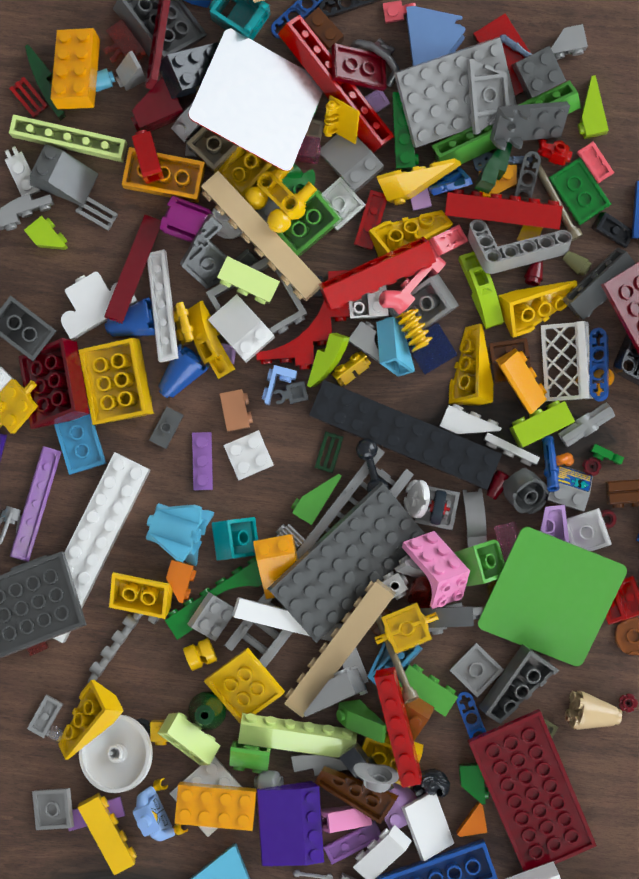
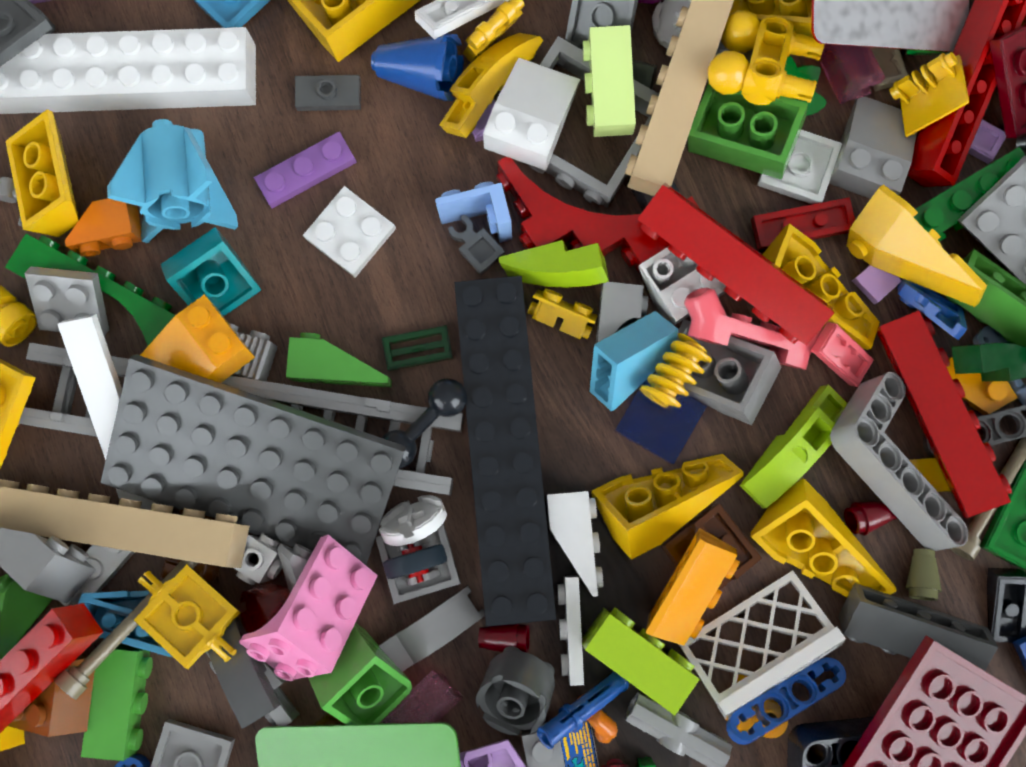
camera: 60 degrees right, 5 degrees down
nougat brick [220,389,253,432] -> none

